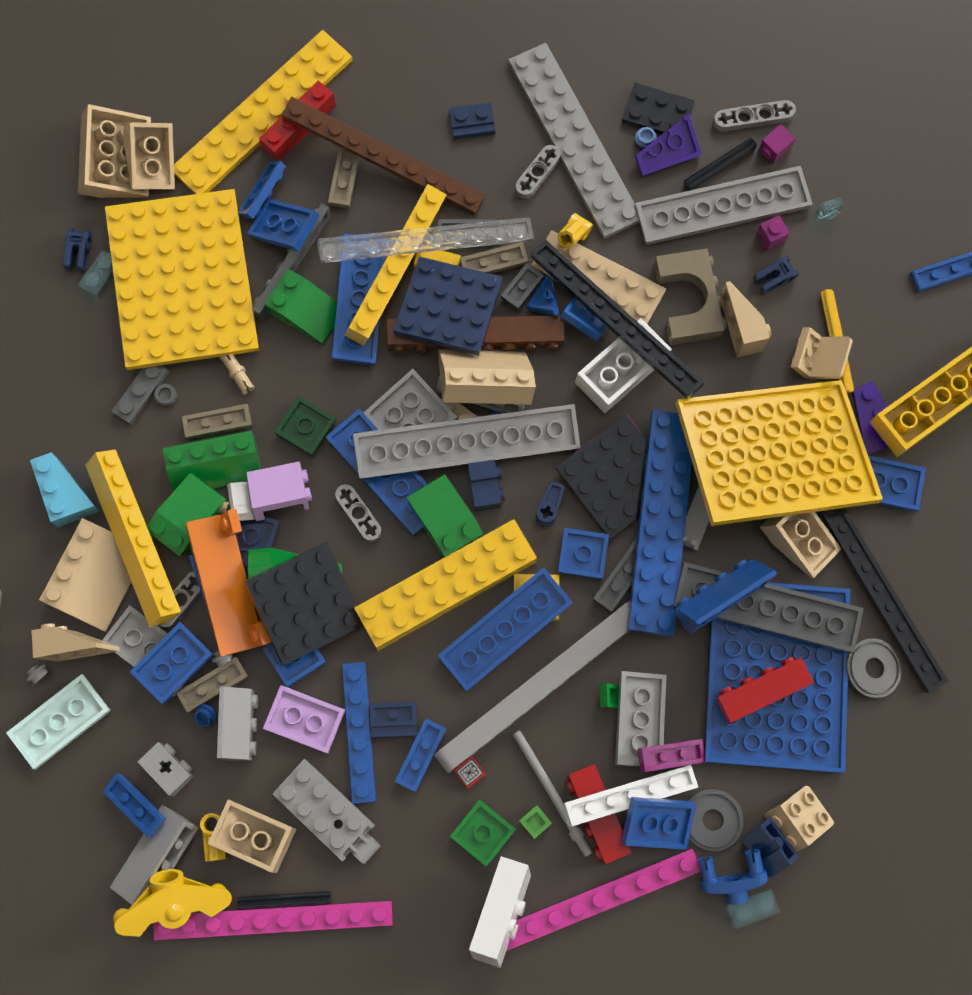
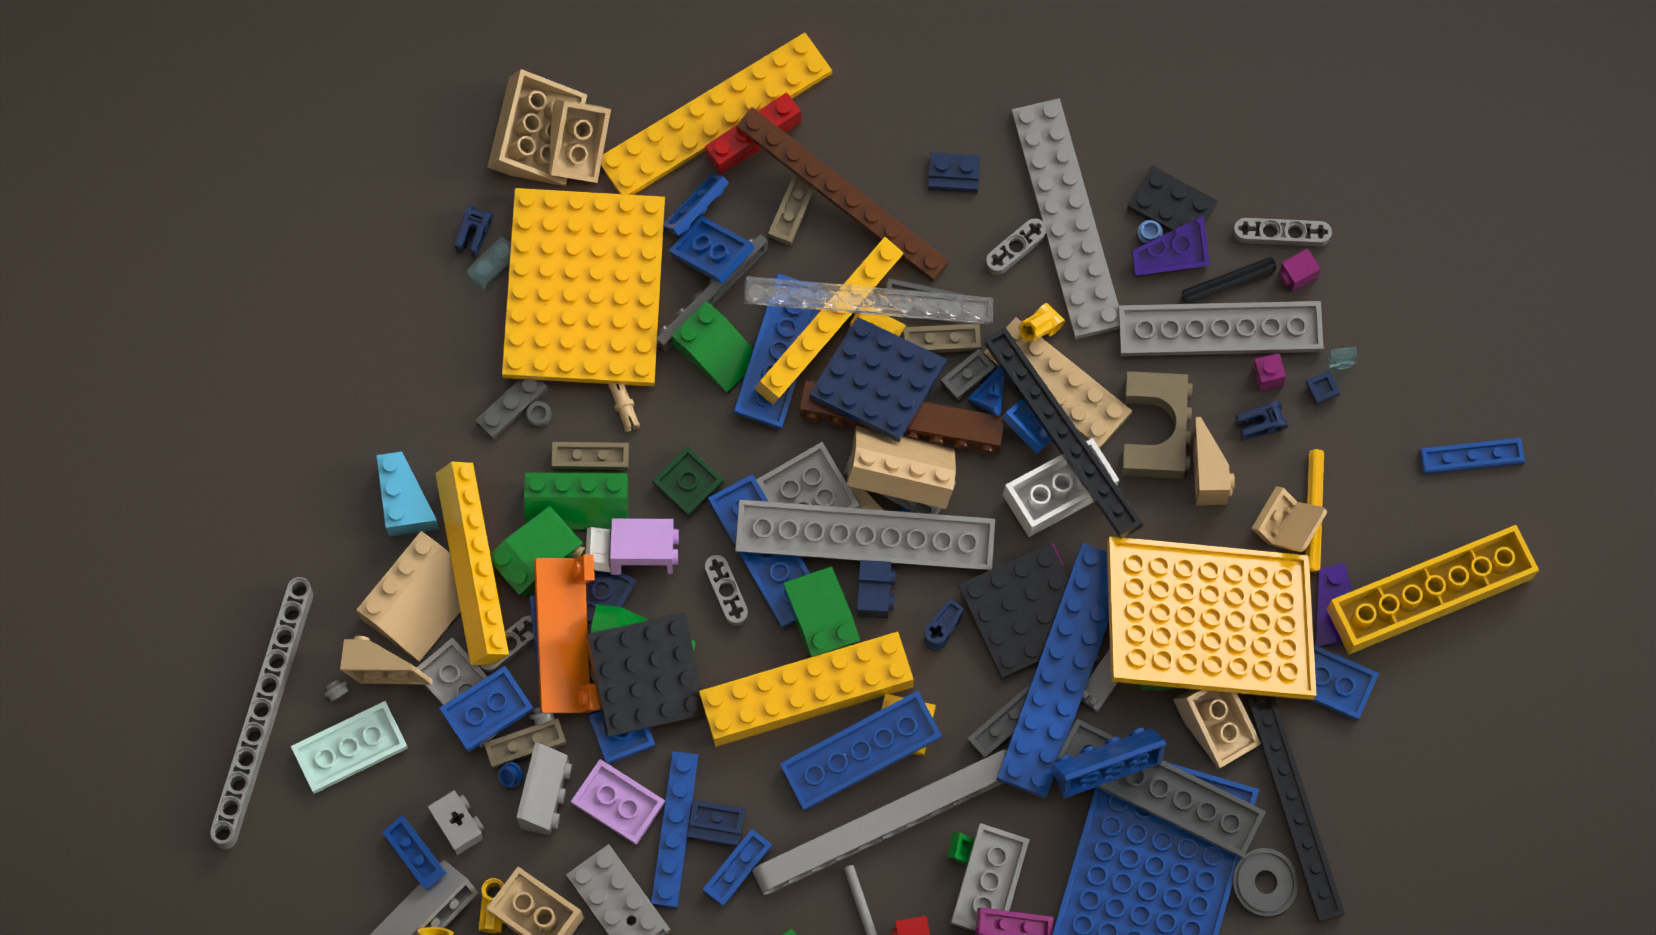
camera: 15 degrees right, 5 degrees down
tile [454,756,486,789] -> none
blue plate [558,528,609,580] -> none
red brick [715,657,814,725] -> none
none -> dark blue plate [1305,371,1340,406]

